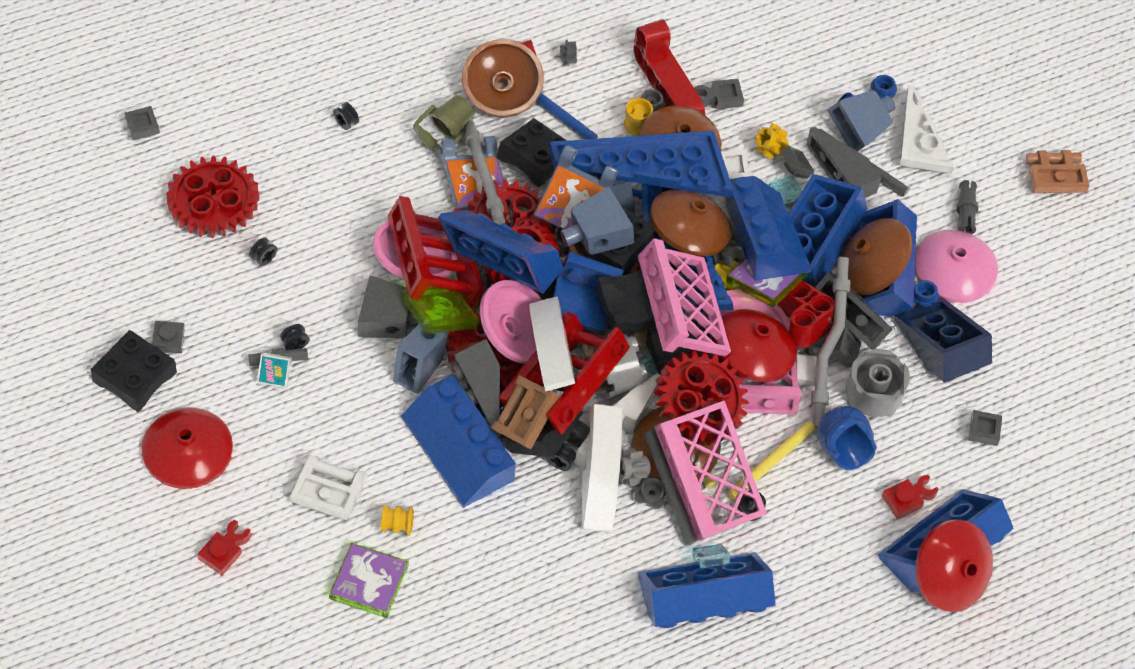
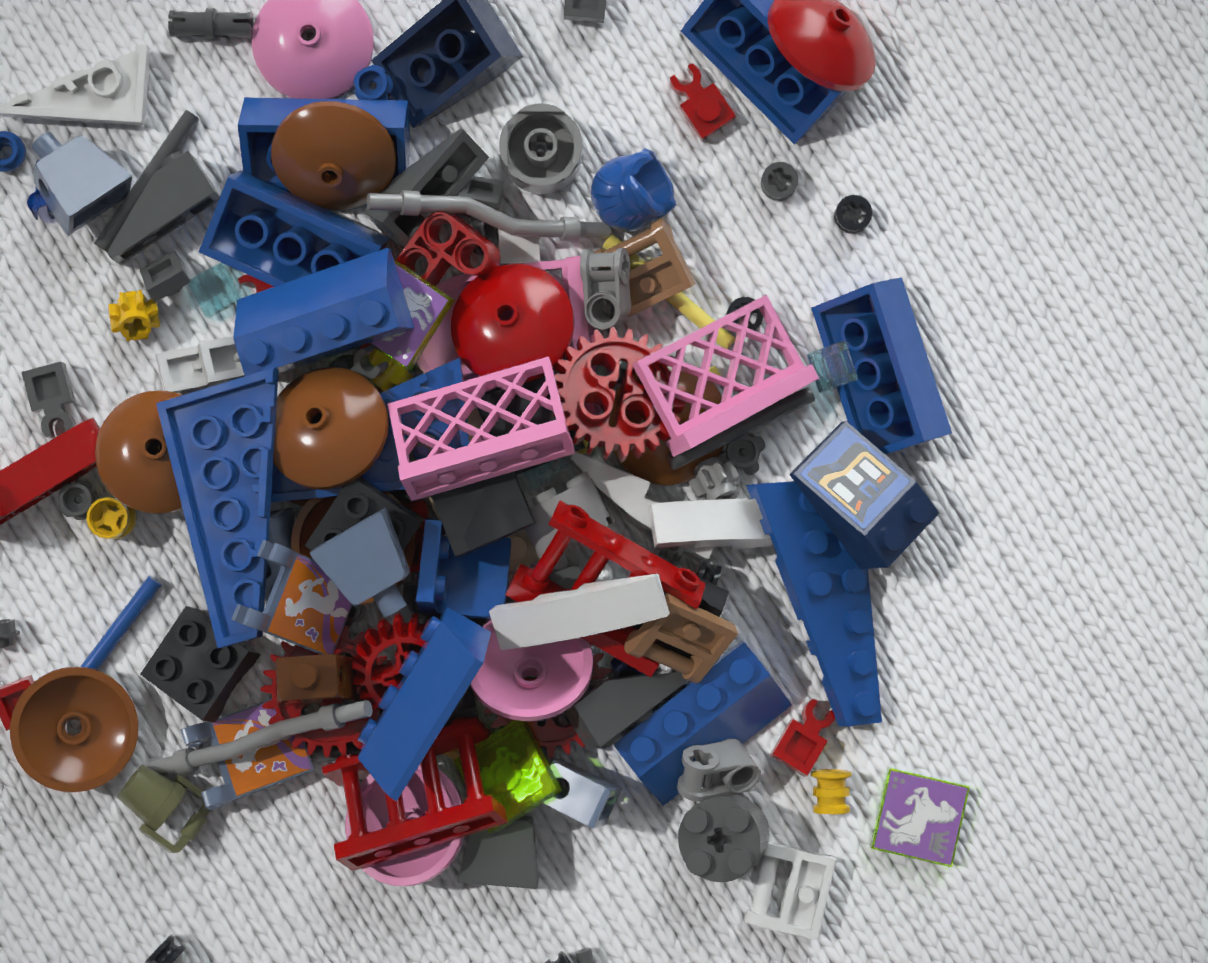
camera: 90 degrees left, 30 degrees up
none -> reddish brown torso [275,654,357,707]
none -> light grey piece [580,248,631,330]
none -> medium nougat plate [594,218,696,318]
none -> light grey piece [677,739,761,802]
none -> dark grey brick [678,793,770,882]
none -> blue wing [746,481,882,727]
none -> dark grey bush [760,162,798,201]
none -> red plate [770,699,835,777]
none -> slope [789,421,939,569]
none -> black bush [834,194,873,234]

